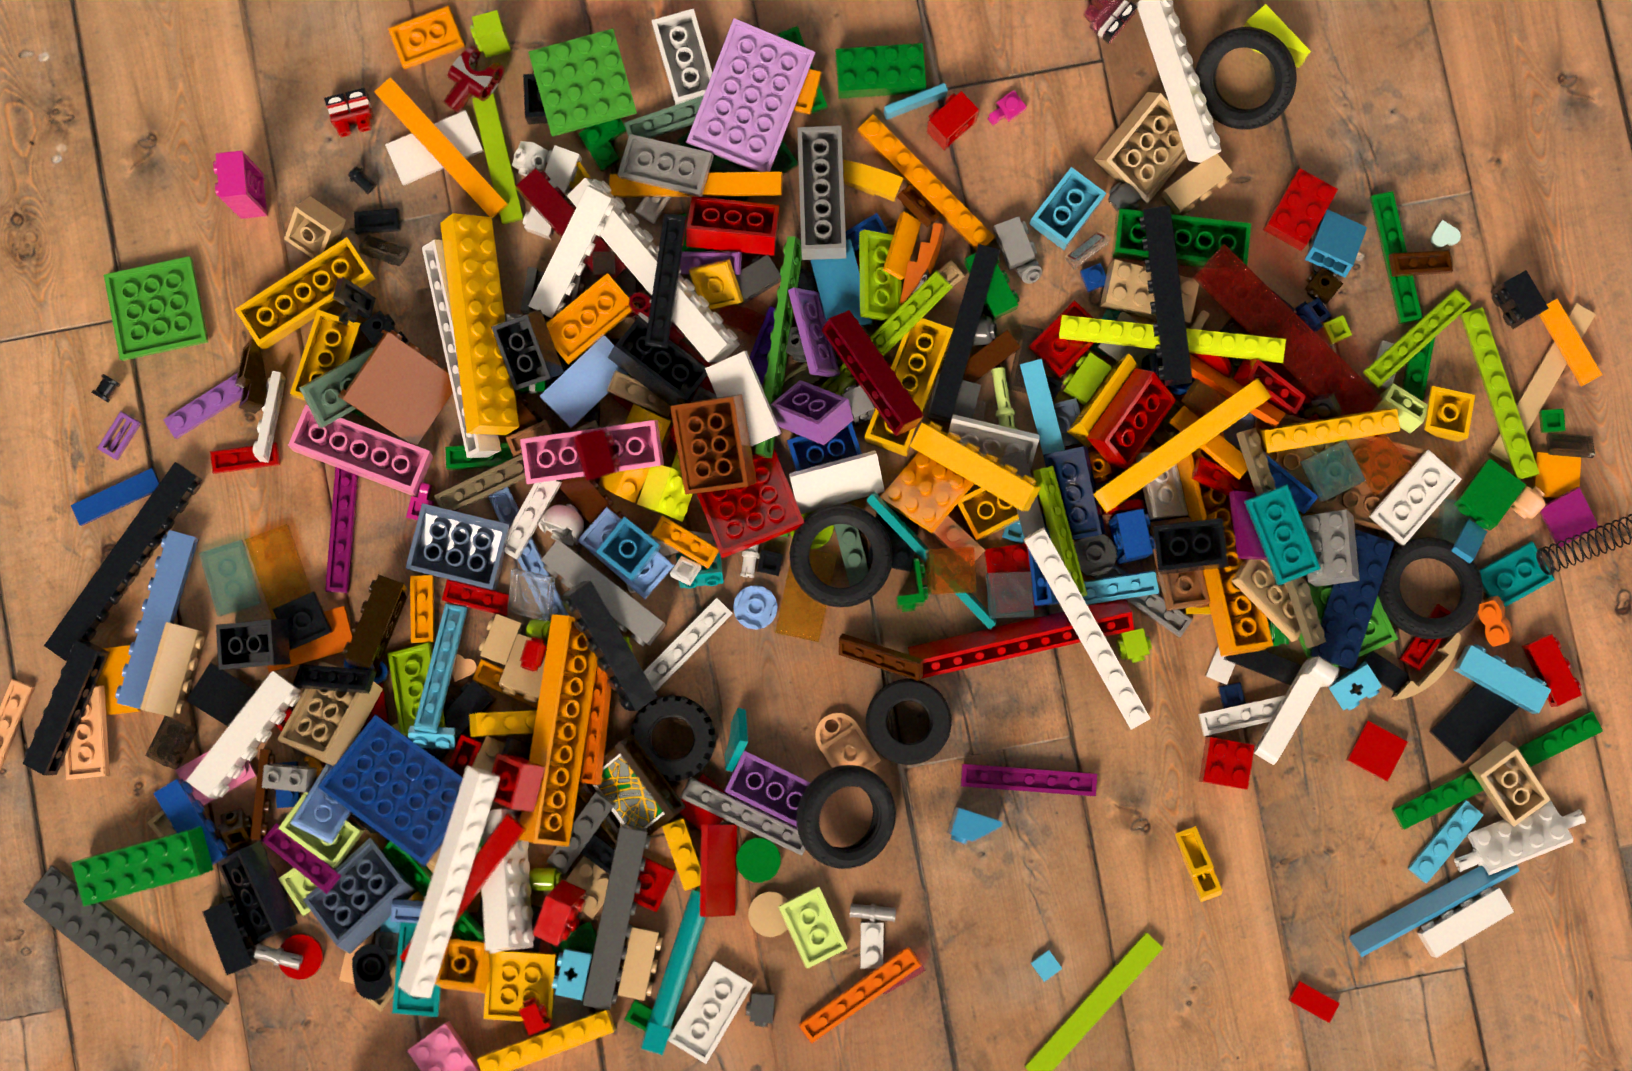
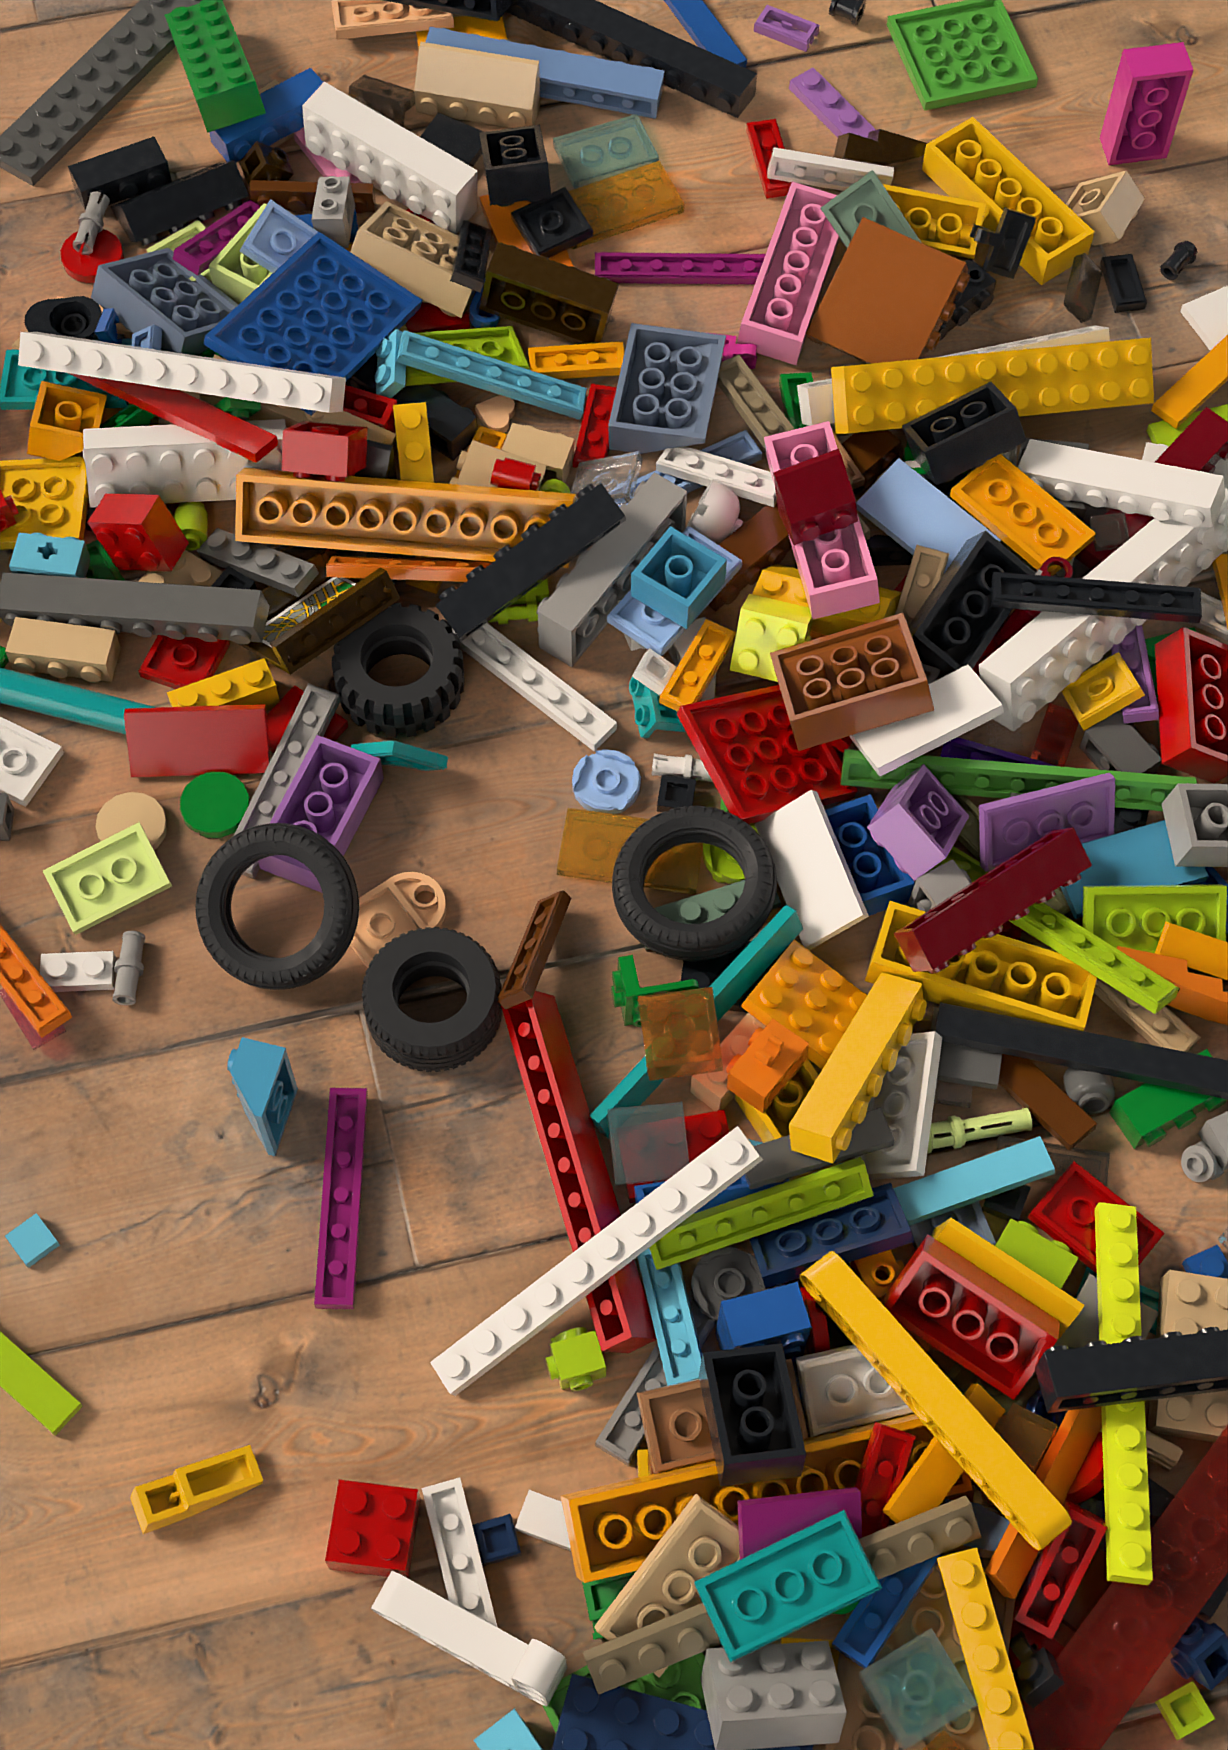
camera: 85 degrees right, 20 degrees down
black tile [1223,650,1302,686] -> none
none -> blue tile [95,308,122,344]
none -> orange brick [726,1018,809,1113]

